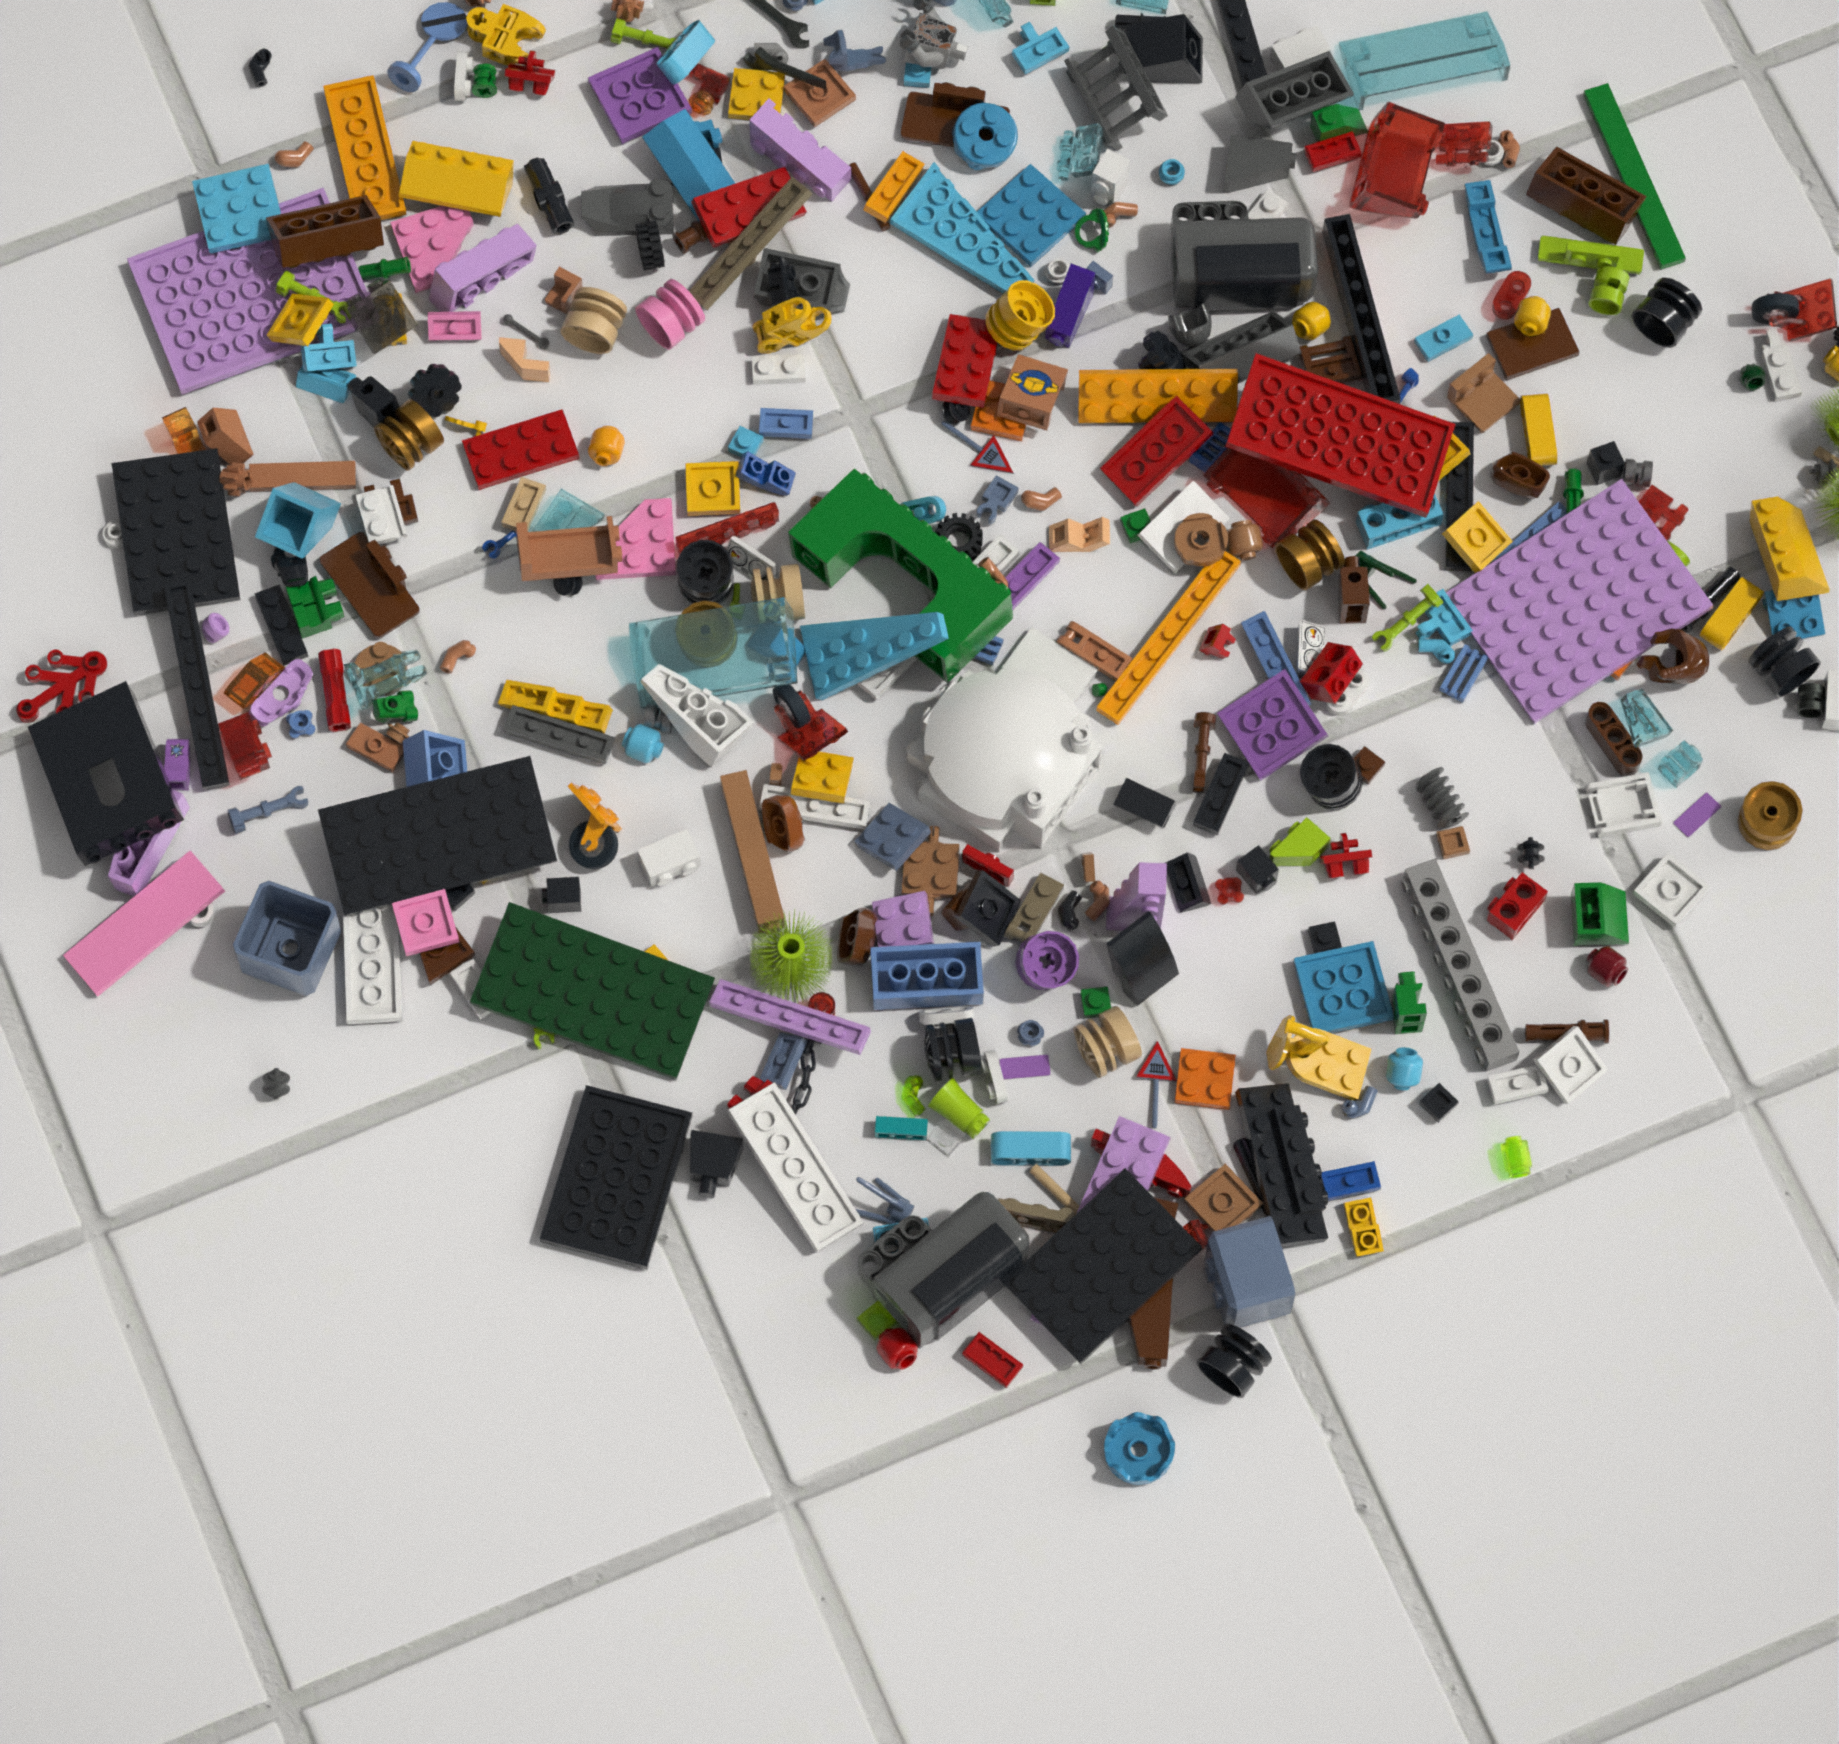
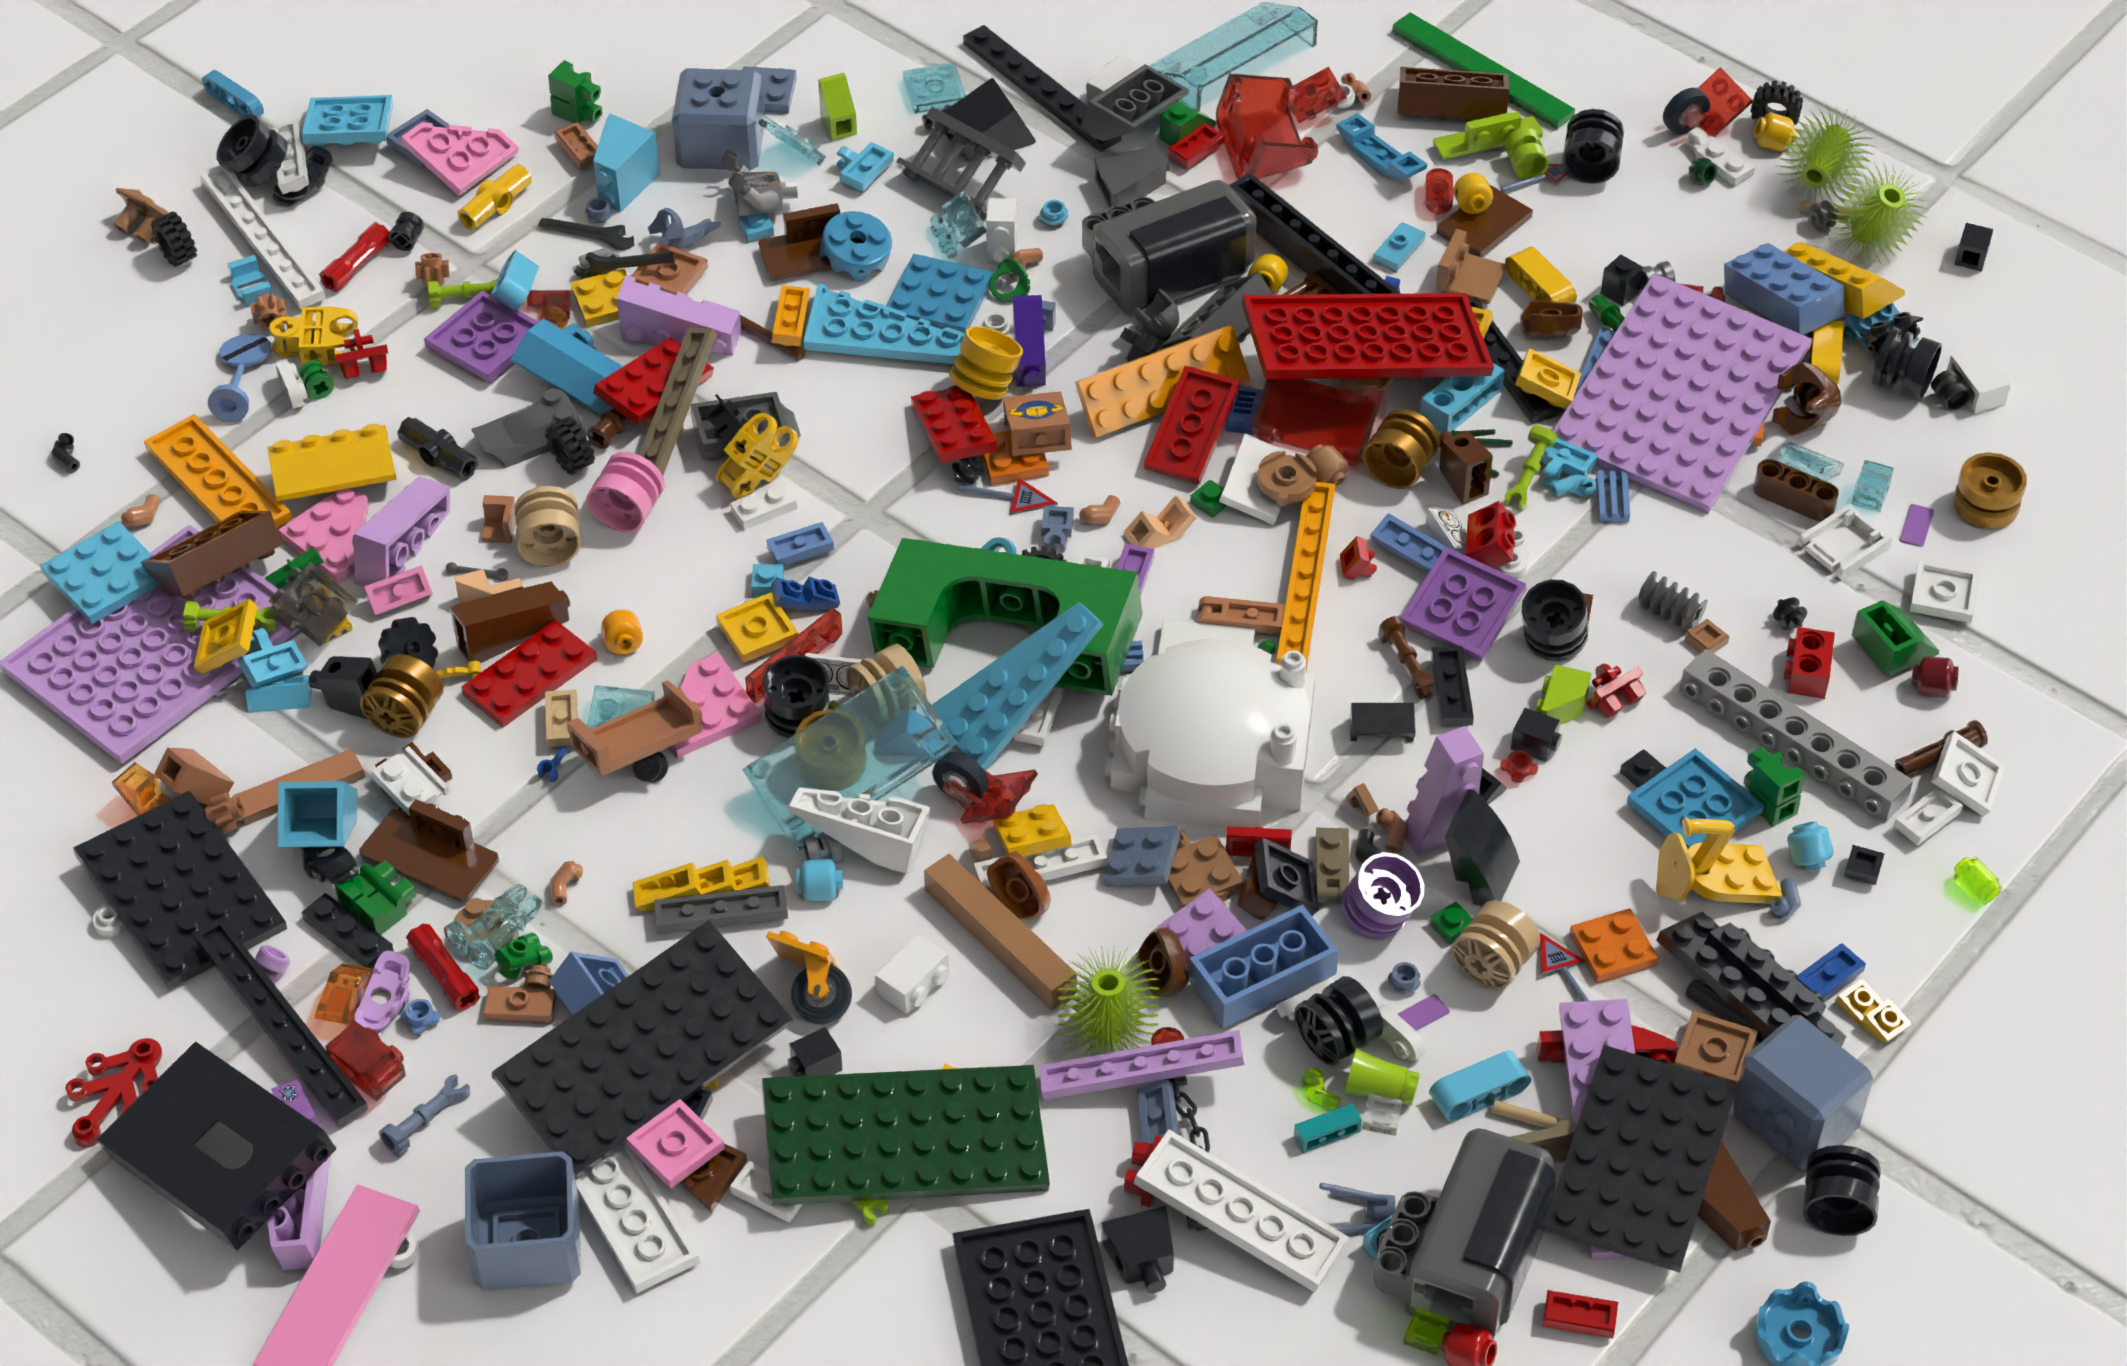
camera: 25 degrees left, 20 degrees down
none -> reddish brown slope [450,581,570,664]
none -> sand blue piece [1500,164,1569,192]
none -> medium blue brick [1724,243,1844,335]
none -> black hinge [1859,312,1923,355]

